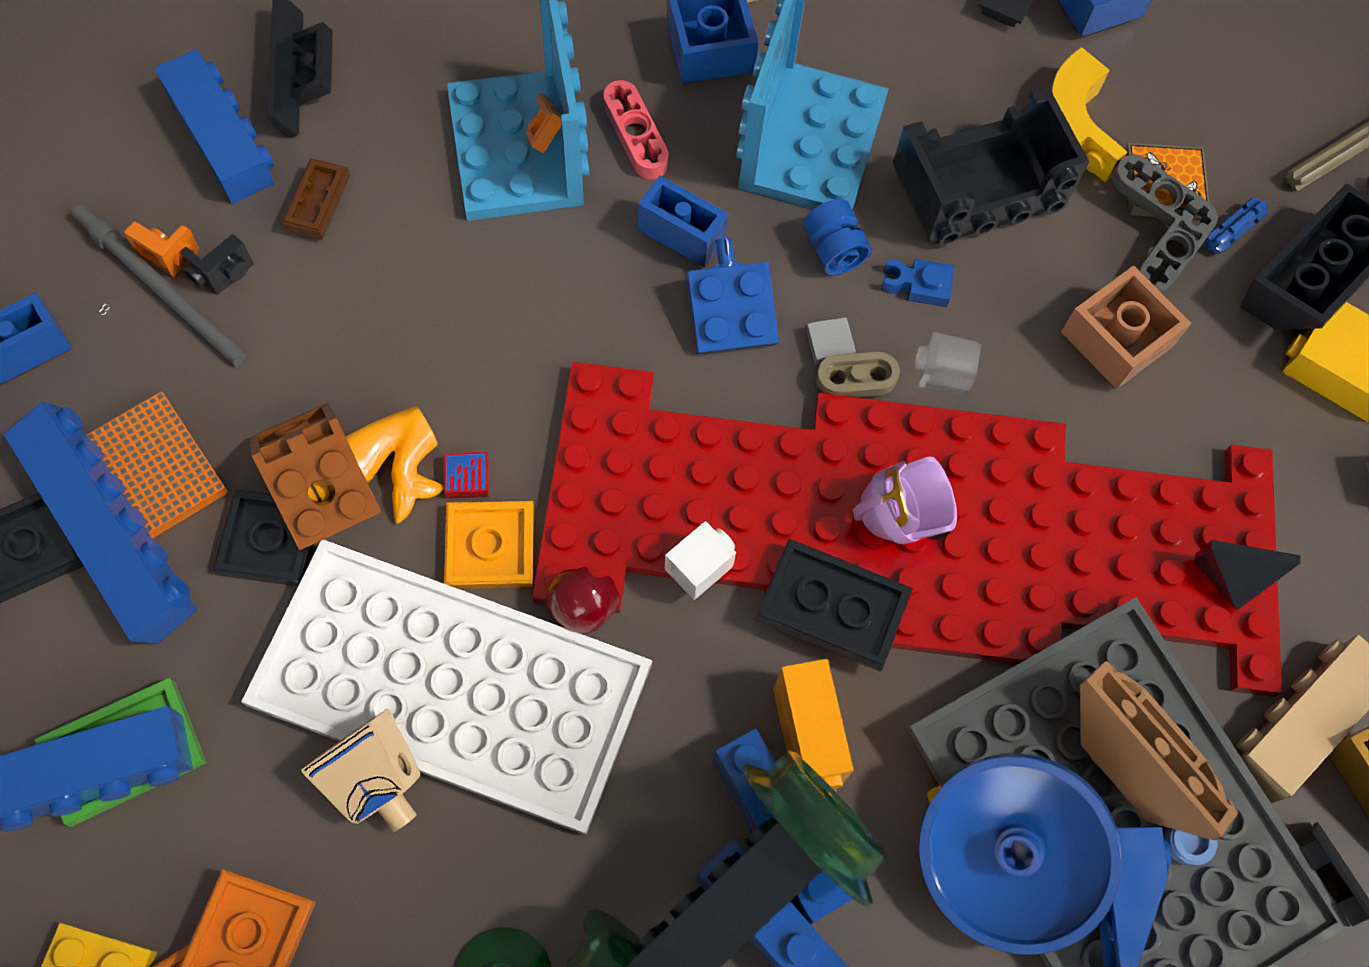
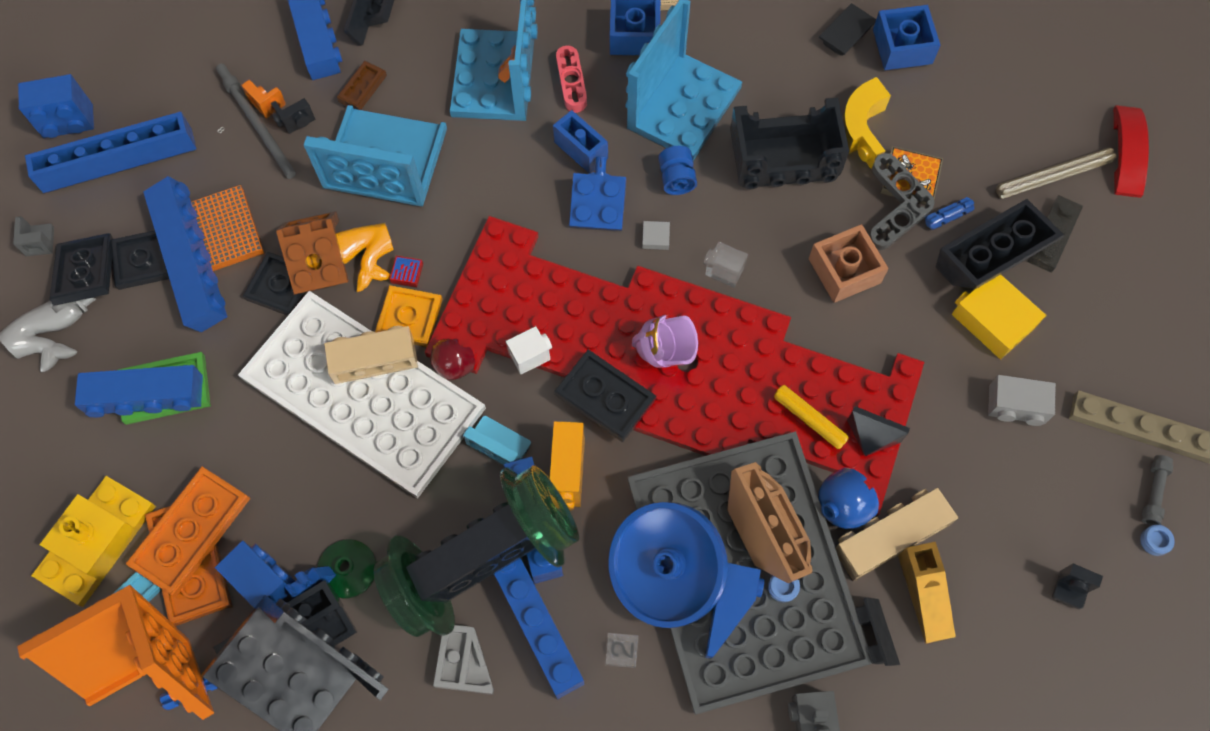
camera: 20 degrees right, 0 degrees up
tan torso [301,708,420,832] -> none
dark tan plate [816,352,900,398] -> none
blue plate [881,259,954,307] -> none
none -> dark azure bracket [304,105,447,207]
none -> tan brick [324,326,418,384]
none -> medium azure panel [463,416,531,465]
none -> yellow axle [774,385,849,449]
none -> blue cylinder [818,467,879,529]

